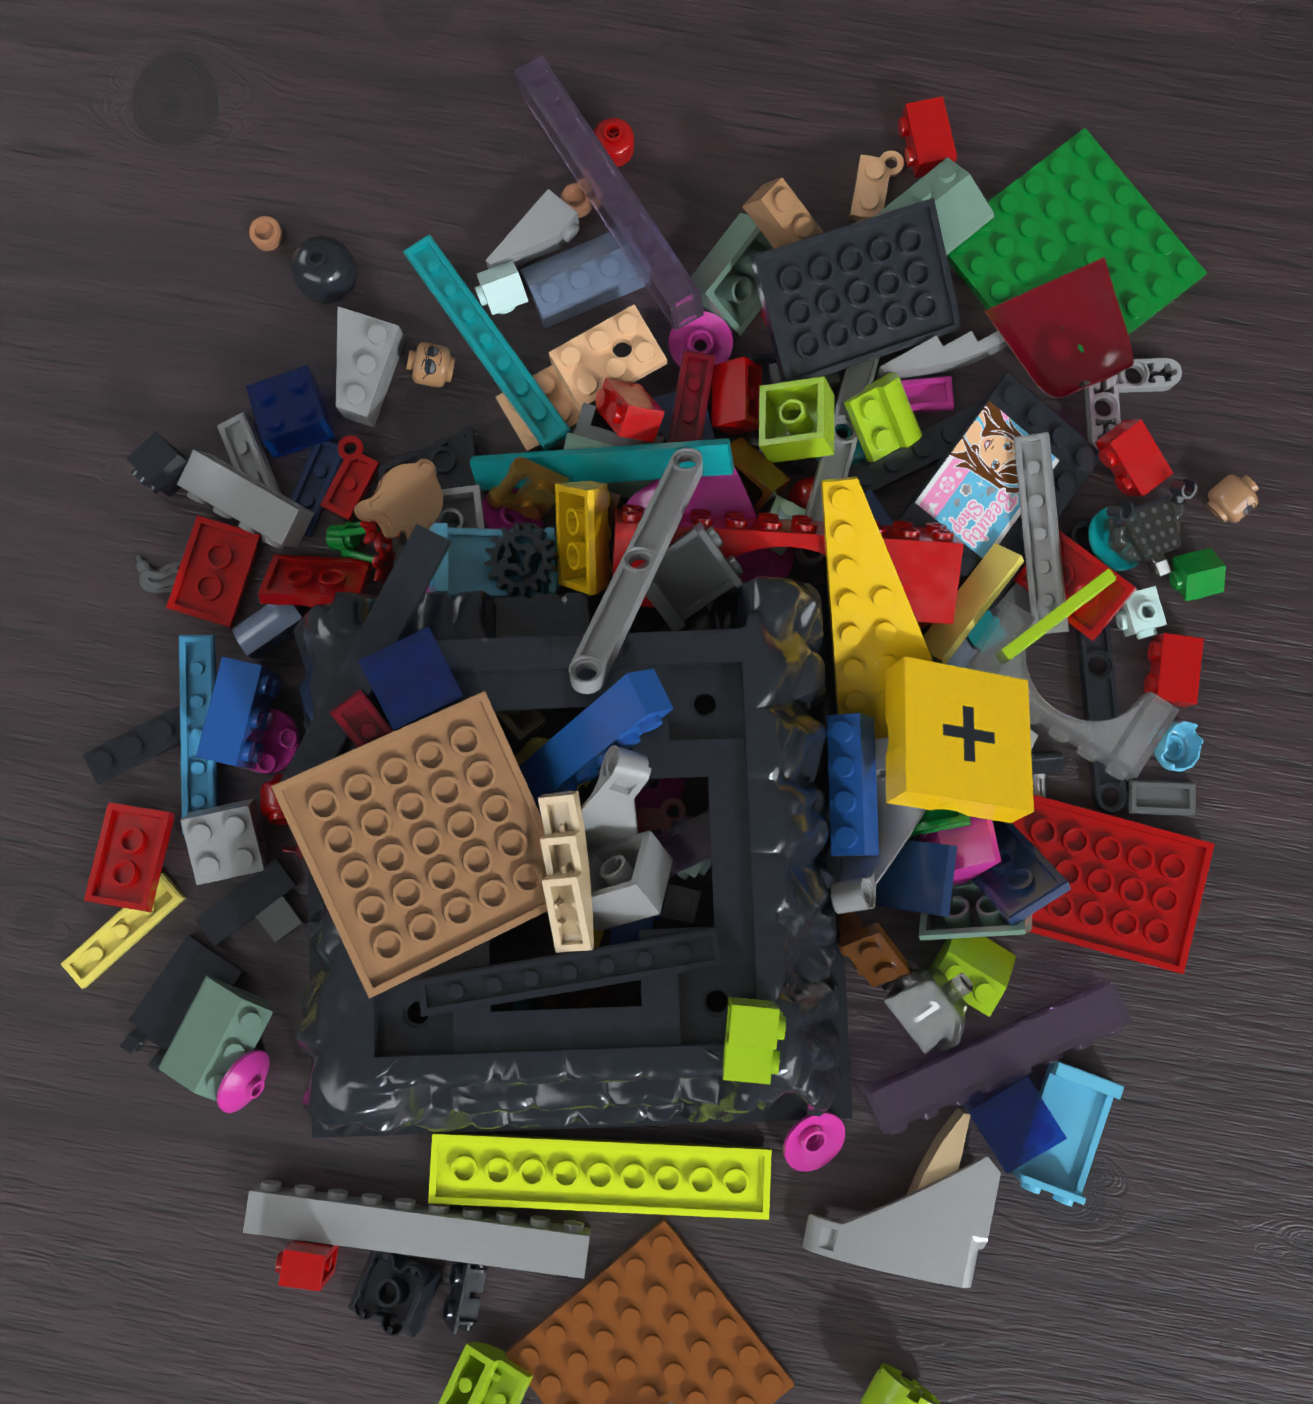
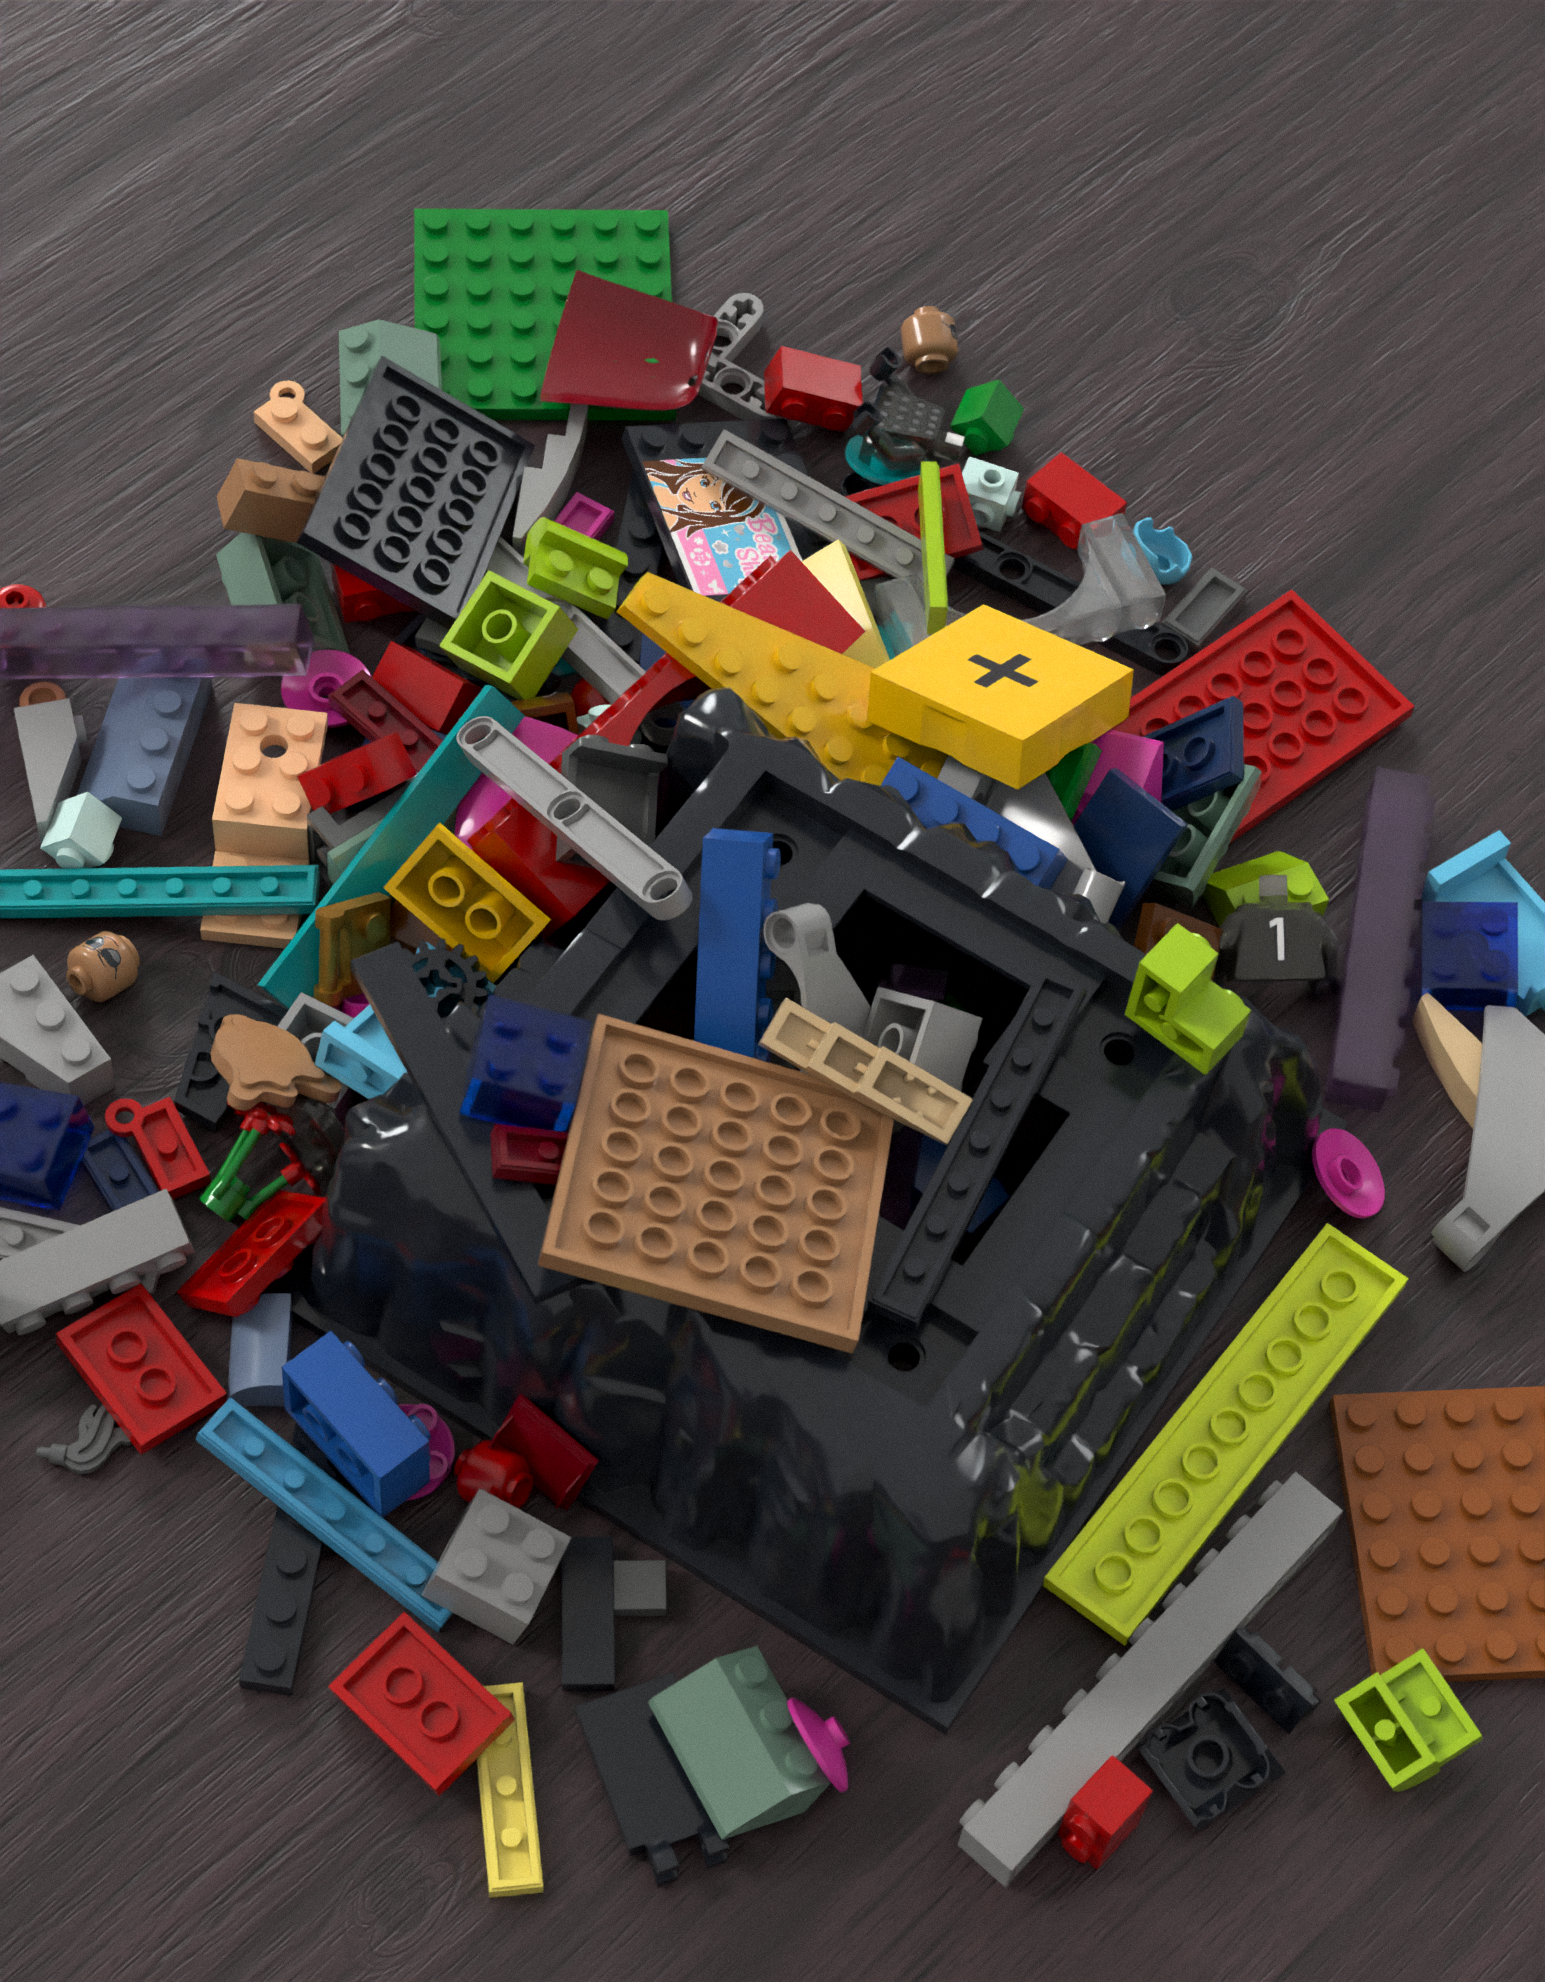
camera: 65 degrees left, 25 degrees down
red brick [898,96,957,178] -> none

